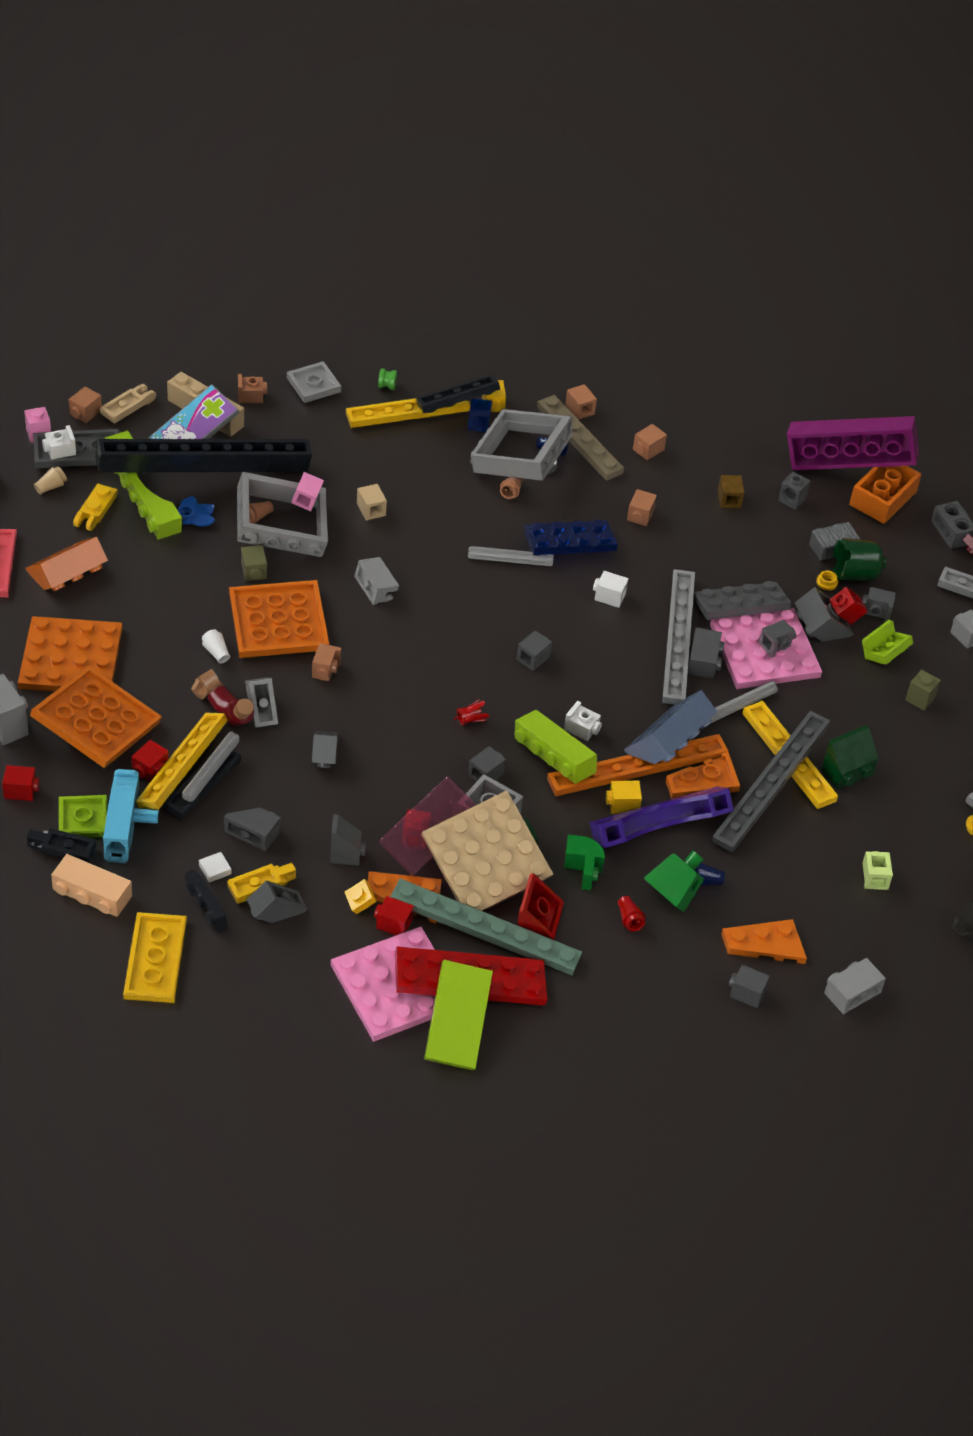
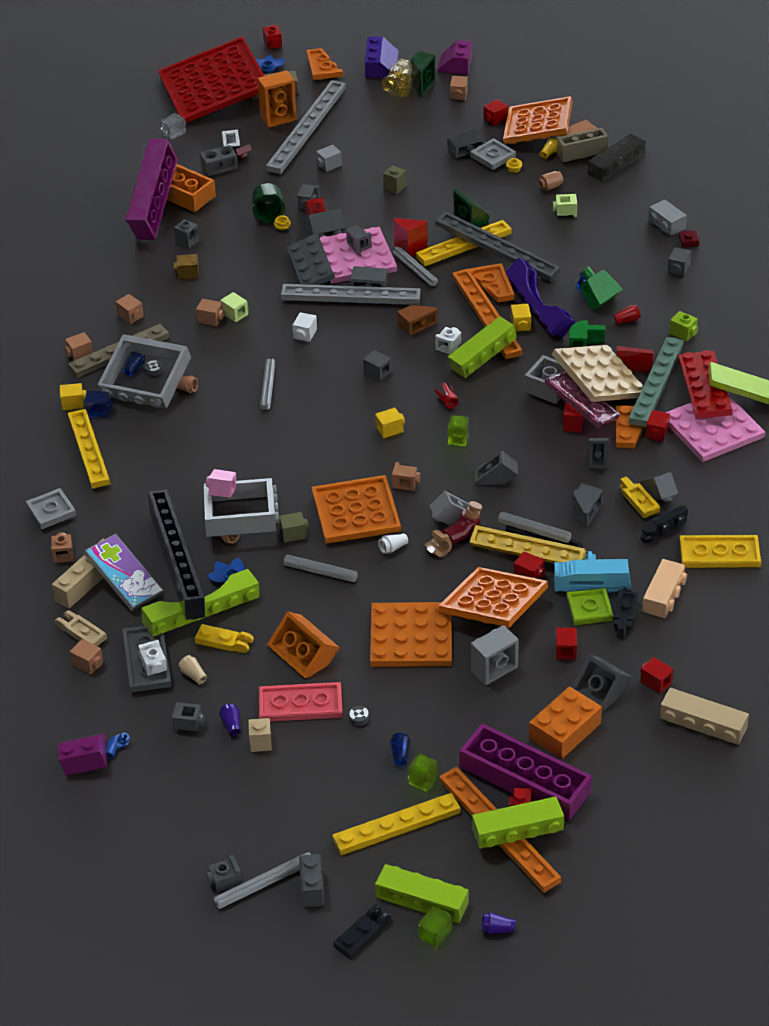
camera: 85 degrees left, 5 degrees down
bright pink brick [24,407,51,443] -> none
white tile [199,852,231,883] -> none
yellow plate [345,879,377,914] -> none
light grey hinge [354,557,399,605] -> none
tan brick [357,484,387,520] -> none
bright green wheel [378,368,397,390] -> none
black plate [416,374,500,414] -> none
dark grey brick [468,746,506,782] -> none
clear blue plate [524,520,618,555] -> none
sand blue slope [624,690,717,764] -> none
orange wing [721,919,807,964] -> none
dark grey brick [809,521,861,561] -> none
lime bracket [862,620,913,664] -> none
none -> yellowish green brick [220,292,248,322]
none -> light grey axle [284,555,358,582]
none -> yellow brick [375,408,405,439]
none -> red slope [393,218,428,257]
none -> dark orange slope [397,305,438,336]
none -> clear neon green brick [448,415,469,446]
none -> nougat brick [538,171,564,191]
none -> lime brick [669,311,698,341]
none -> dark red plate [679,230,699,248]

